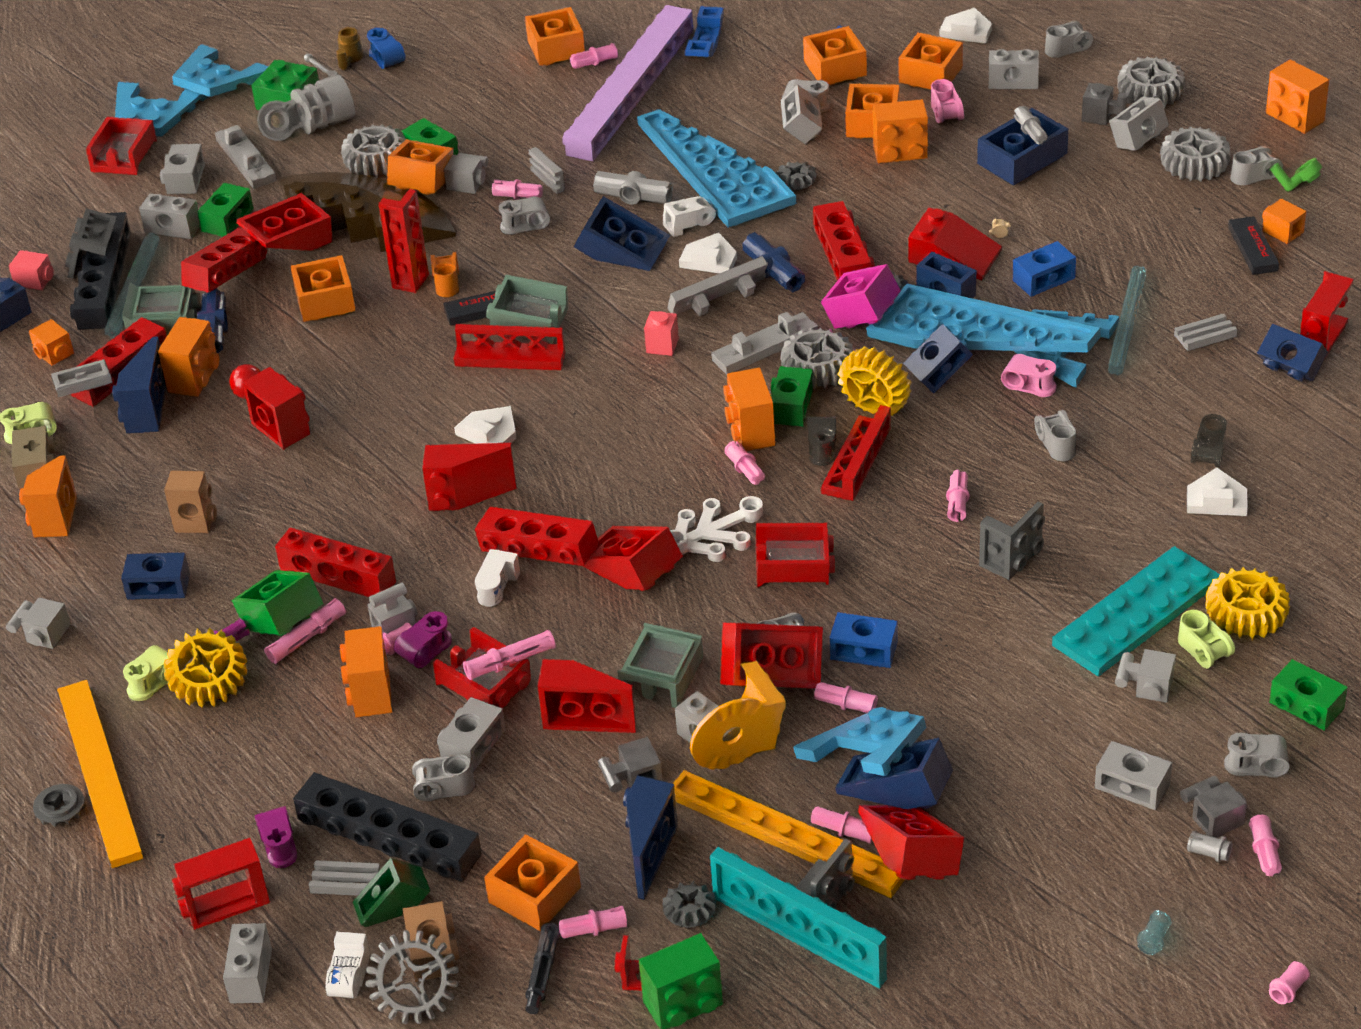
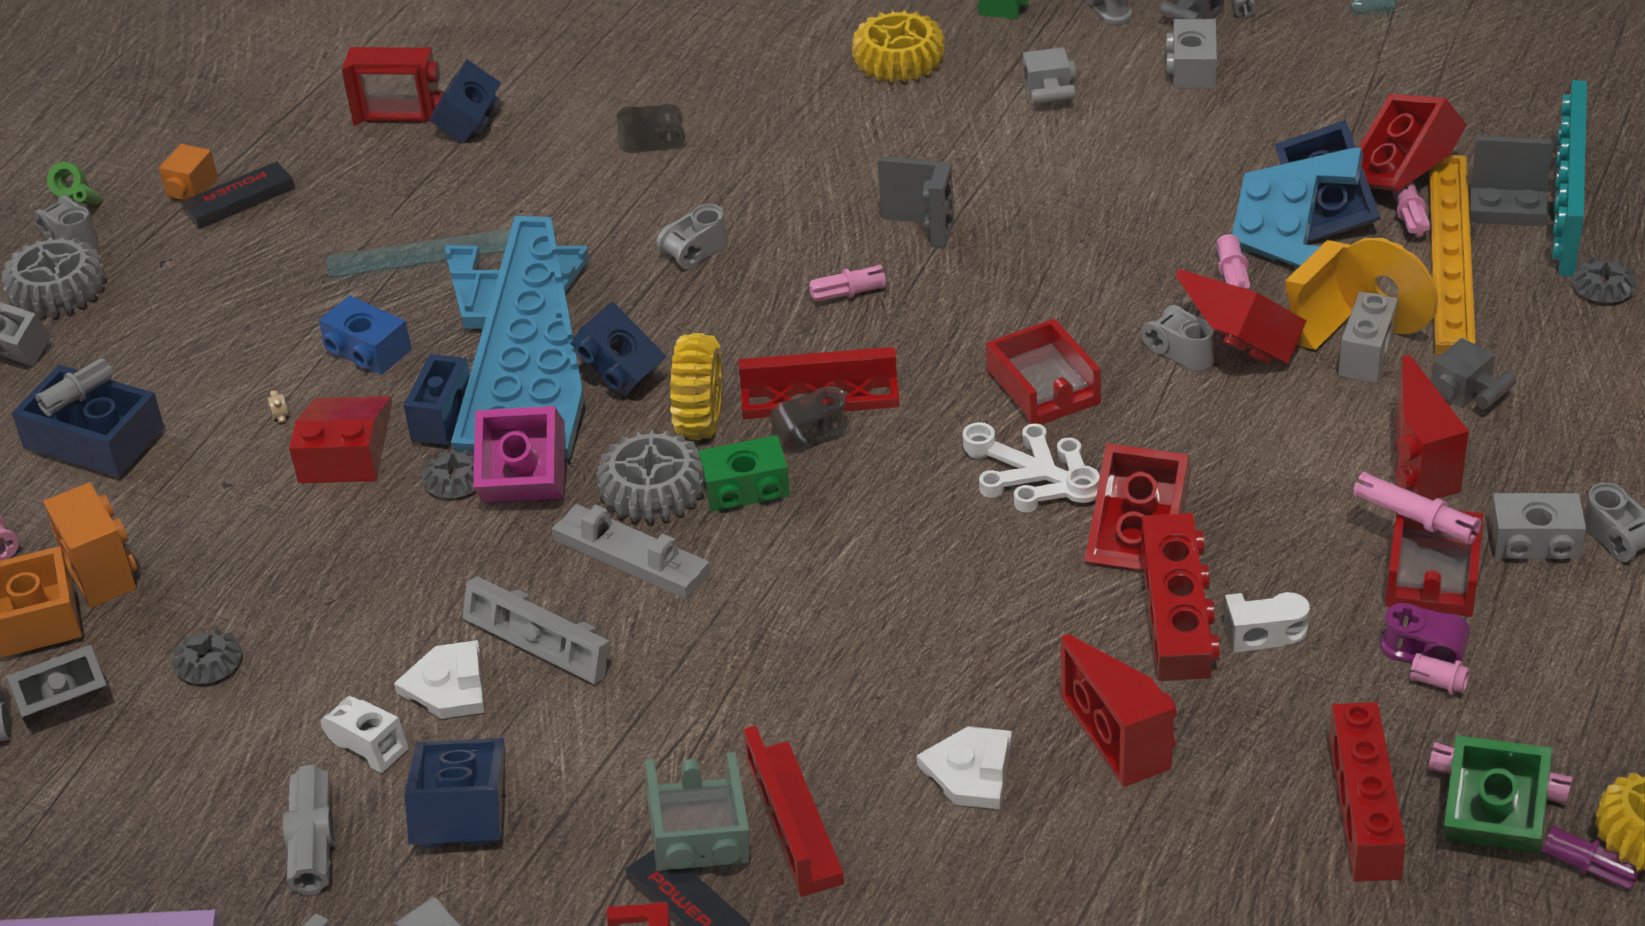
camera: 115 degrees left, 0 degrees up
orange brick [340,626,392,718] -> none
light grey brick [367,582,418,634] -> none
sand green window [617,623,703,708] -> none
dark blue slope [623,775,678,900] -> none
dark azure wing [637,109,796,228] -> none
coral brick [644,311,679,356] -> none
orange brick [723,367,775,451] -> none
bright pink axle [725,441,765,485] -> none
dark blue piece [742,232,805,293] -> none
red brick [813,201,875,281] -> none
blue brick [830,612,898,668] -> none
bright pink piece [1001,354,1056,397] -> none
teal plate [1052,546,1220,677] -> none
light grey tile [1174,313,1237,351] -> none
yellowish green piece [1178,610,1235,668] -> none
white plate [1187,468,1247,516] -> none

